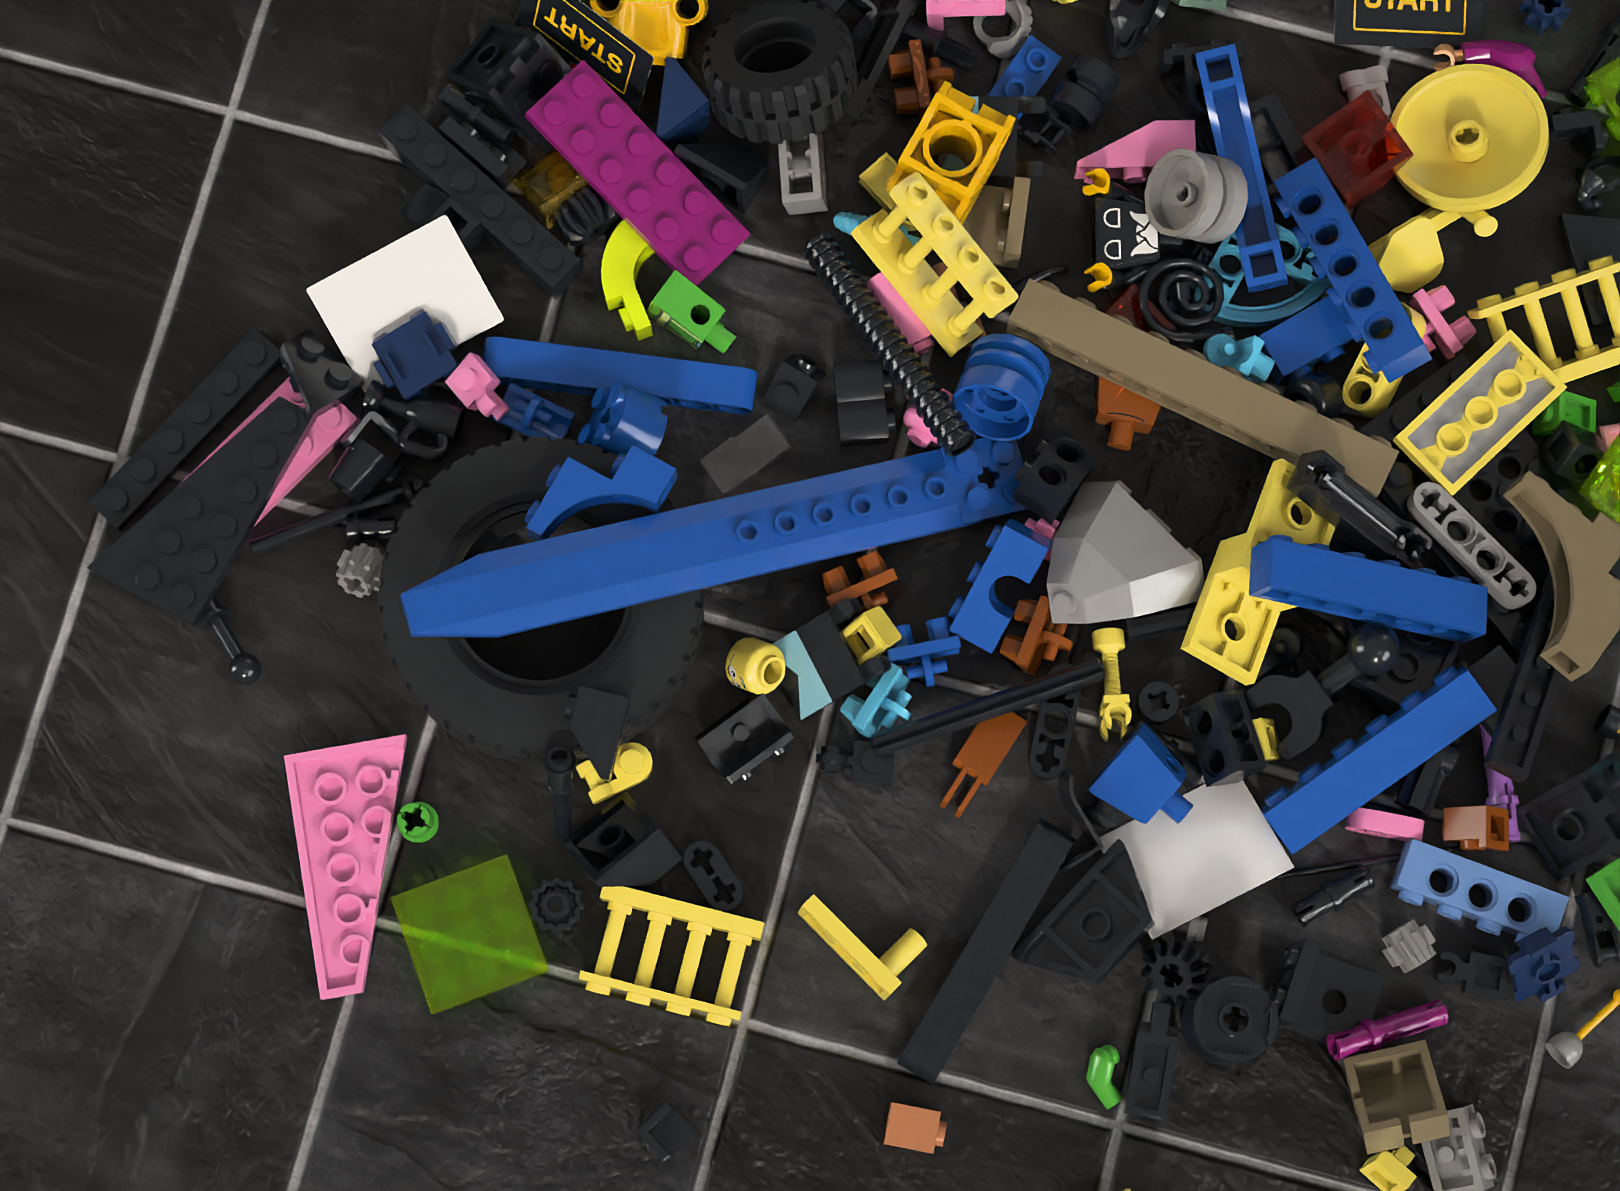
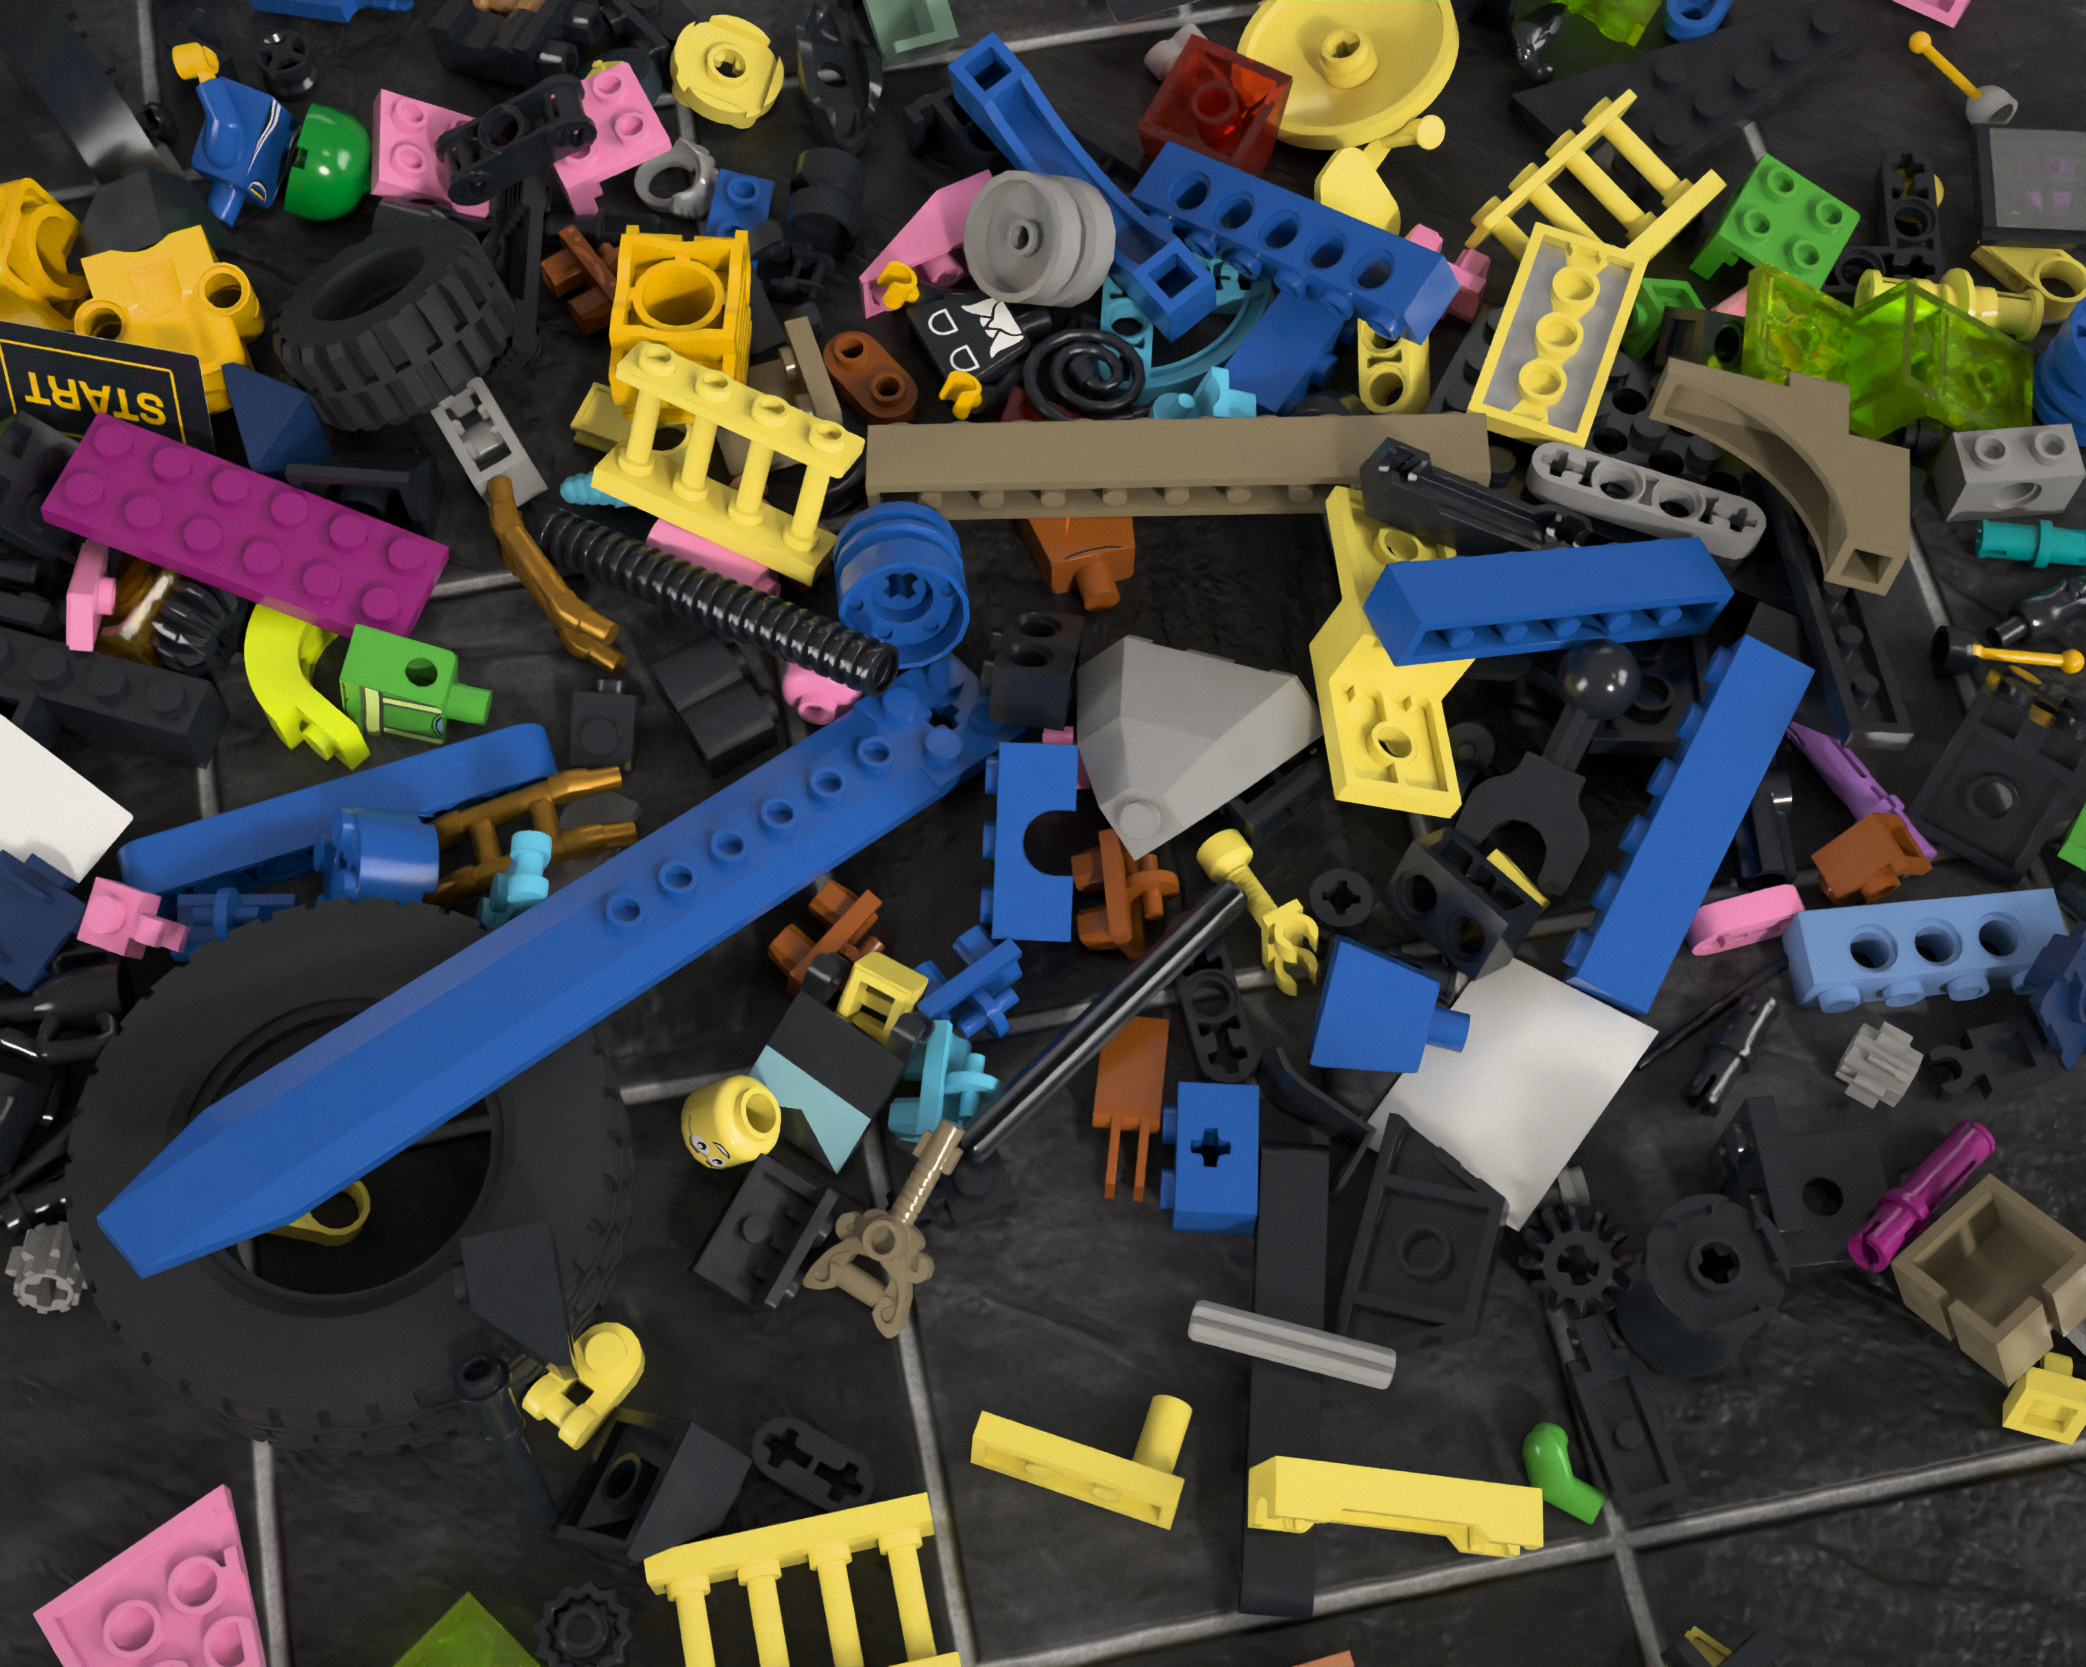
camera: 25 degrees left, 15 degrees down
bright green bush [397,802,439,843] -> none
blue arch [525,445,677,541] -> none
none -> bright pink plate [66,539,116,652]
none -> pearl gold piece [422,765,637,910]
none -> medium azure plate [475,830,552,931]
none -> pearl gold piece [487,476,627,676]
none -> dark tan piece [803,1118,965,1339]
none -> dark orange plate [823,331,919,425]
none -> blue brick [1160,1082,1259,1235]
none -> light grey axle [1188,1300,1396,1389]
none -> light yellow piece [1248,1456,1544,1558]

